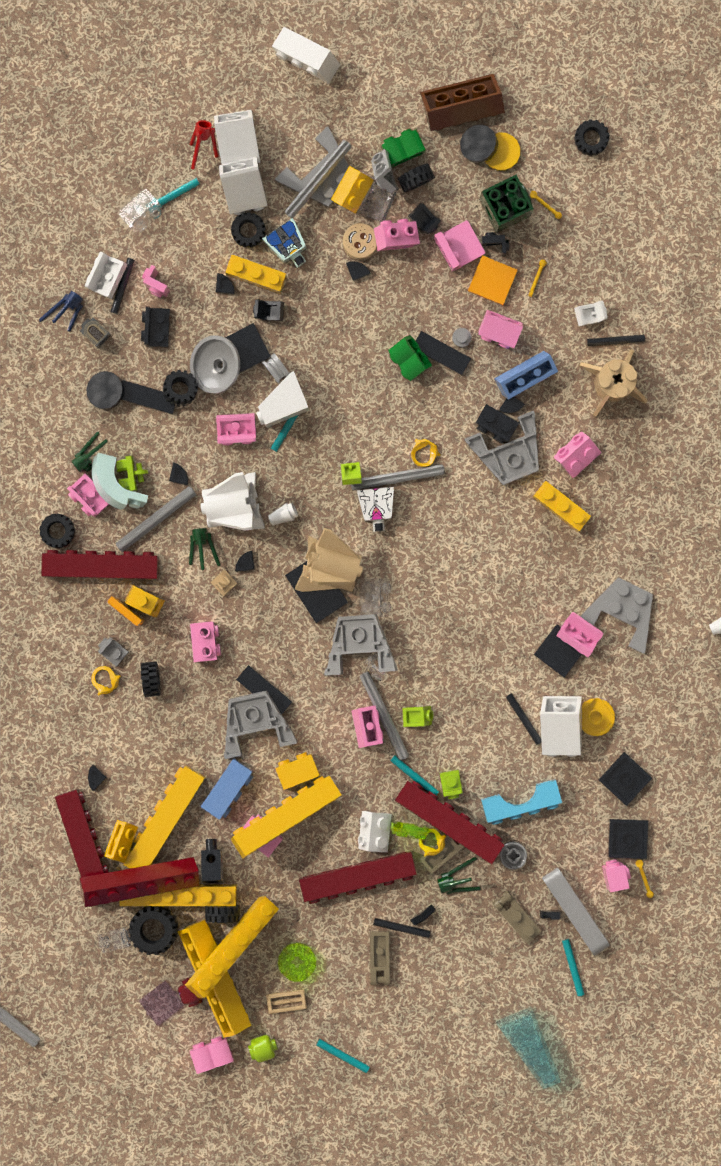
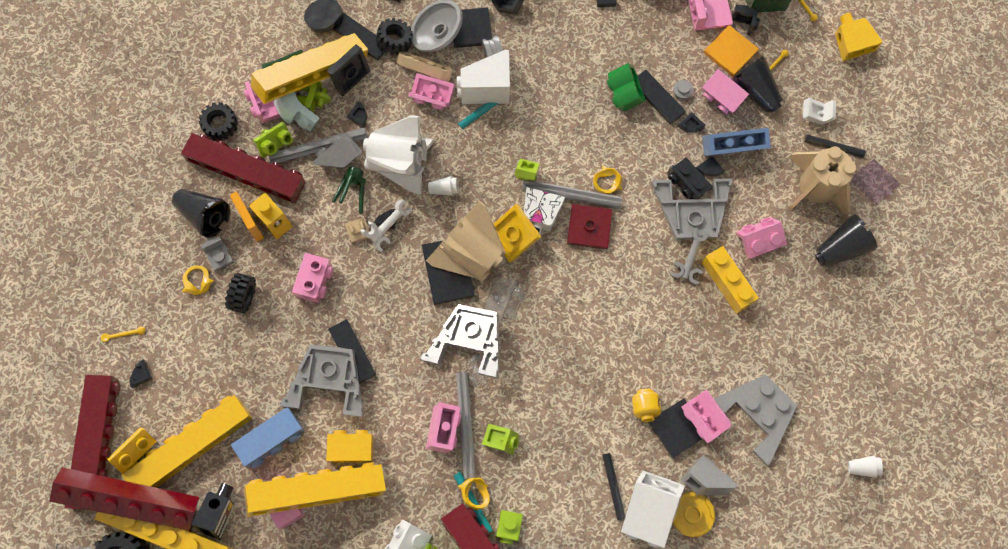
camera: 20 degrees right, 15 degrees down
none -> yellow hinge [101,327,146,342]
none -> black cone [172,189,231,238]
none -> yellow brick [251,33,368,104]
none -> lime hips [253,122,293,158]
none -> light grey slope [313,133,363,168]
none -> black tile [327,44,371,96]
none -> white bar [360,200,412,252]
none -> tan beam [397,52,453,81]
none -> yellow piece [458,477,490,510]
none -> yellow tile [493,204,542,263]
none -> dark red plate [567,204,612,250]
none -> yellow head [632,389,661,422]
none -> light grey bar [670,228,708,284]
none -> black tile [677,112,706,132]
none -> light grey slope [681,455,737,495]
none -> black cone [731,56,783,113]
none -> black cone [815,214,878,267]
none -> yellow torso [835,13,883,61]
none -> piece [851,159,900,204]

